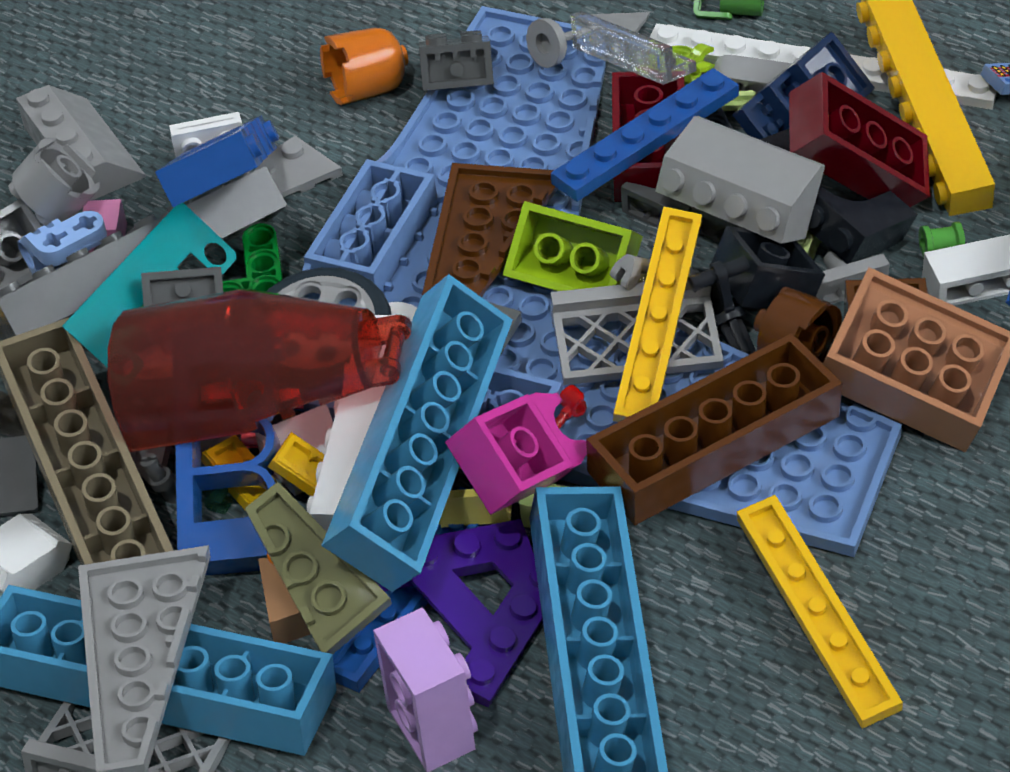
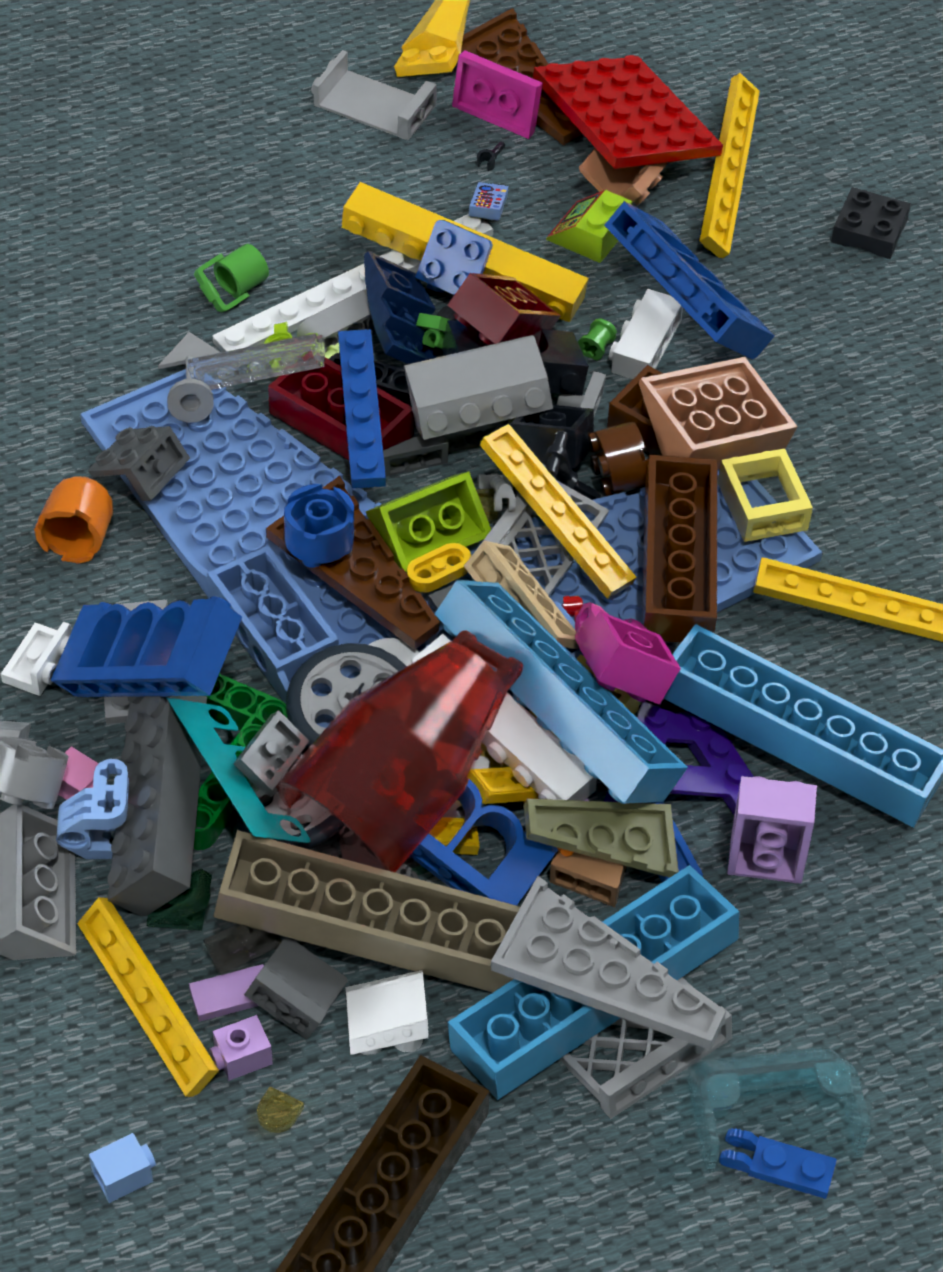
camera: 60 degrees left, 5 degrees up
none -> blue brick [284,484,354,568]
none -> yellow plate [407,543,471,593]
none -> bracket [415,220,493,295]
none -> tan fence [464,540,579,650]
none -> light yellow window [717,449,813,542]

